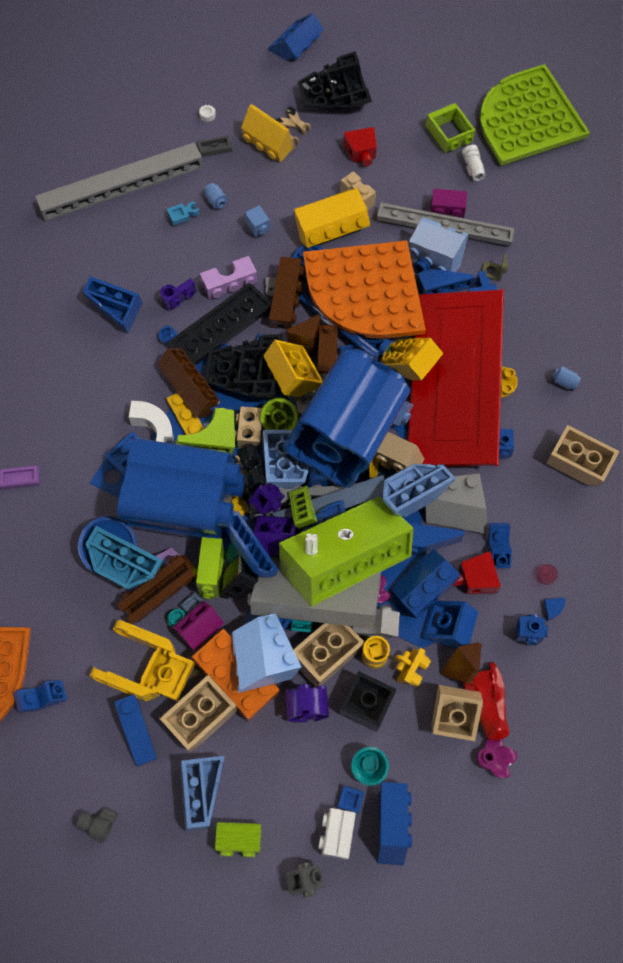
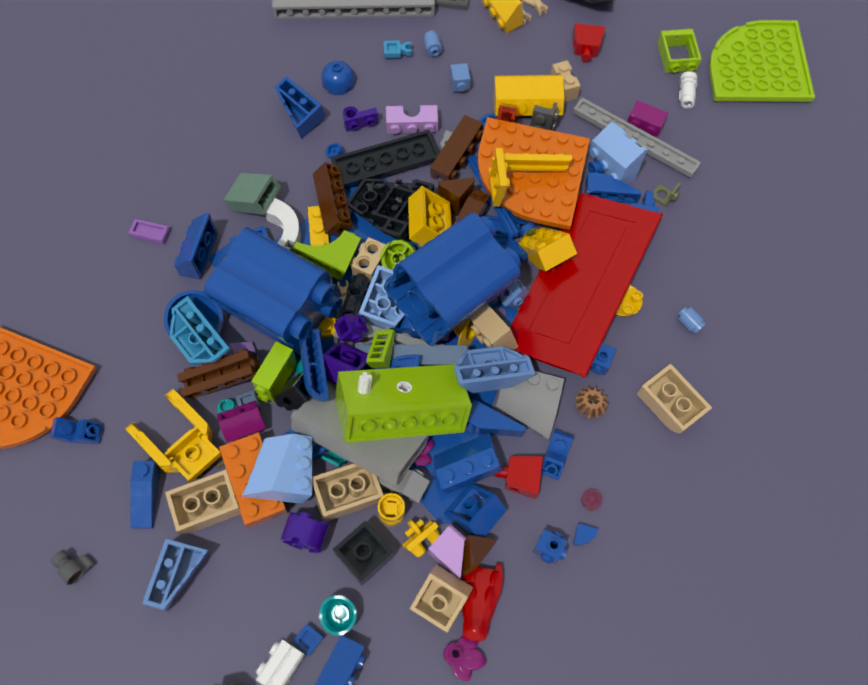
camera: 20 degrees right, 0 degrees up
lime brick [215,822,262,858] -> none
none -> blue slope [174,213,218,280]
none -> sand green brick [223,173,281,215]
none -> blue cylinder [321,61,355,95]
none -> lavender slope [428,524,466,578]
none -> yellow bracket [488,148,572,206]
none -> clear red slope [497,102,518,123]
none -> dark grey bracket [530,102,559,131]
none -> medium nougat gear [575,386,609,419]

